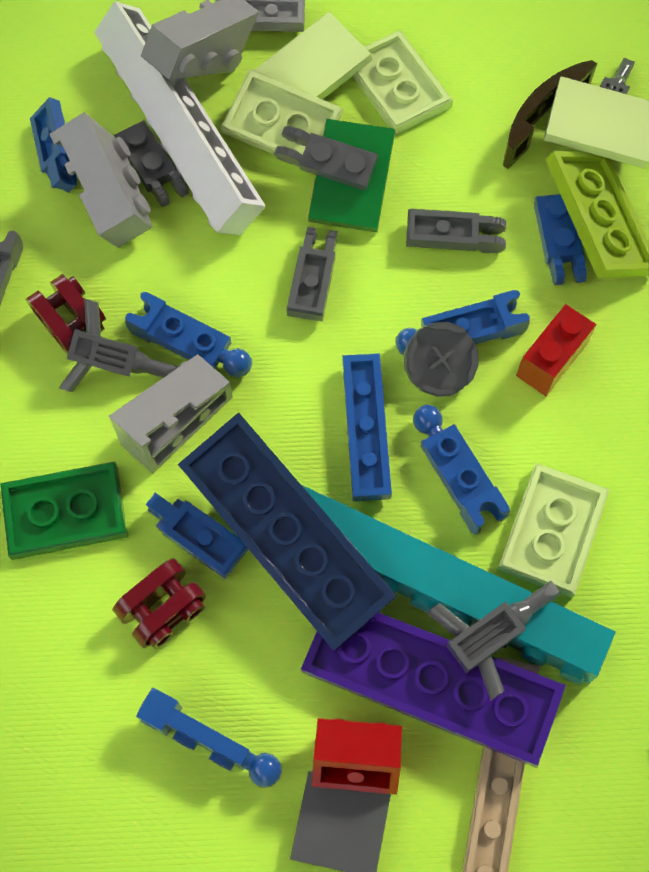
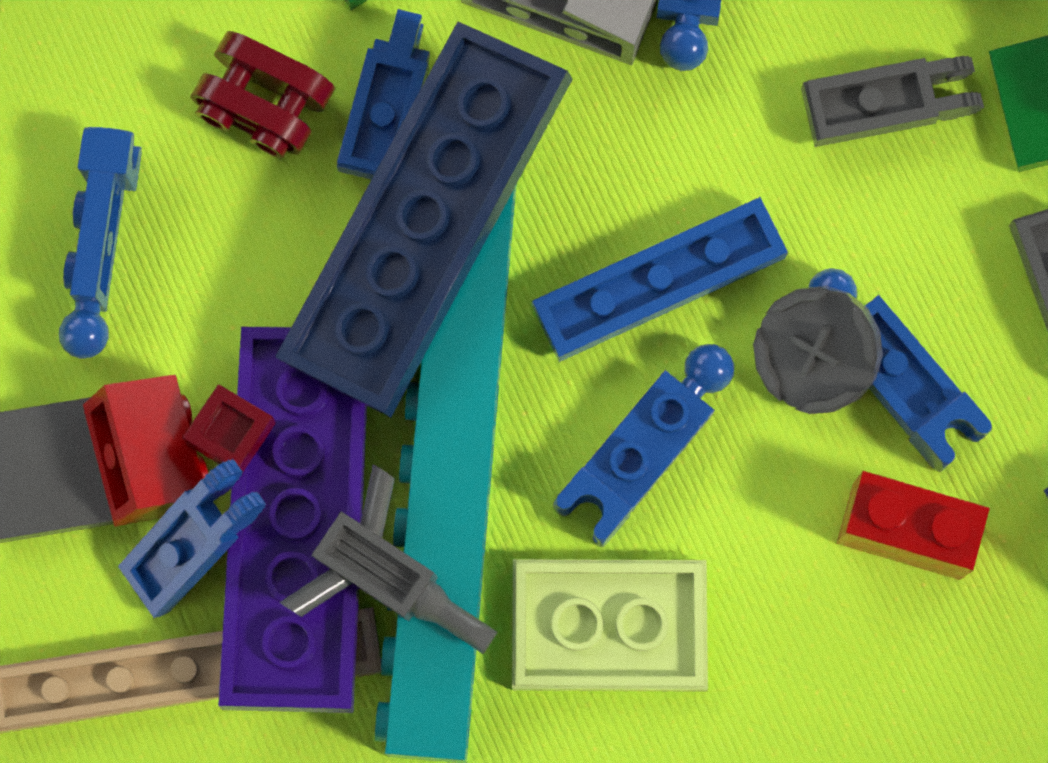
camera: 70 degrees right, 10 degrees up
none -> blue hinge [118,459,266,618]
none -> dark red plate [182,384,276,474]

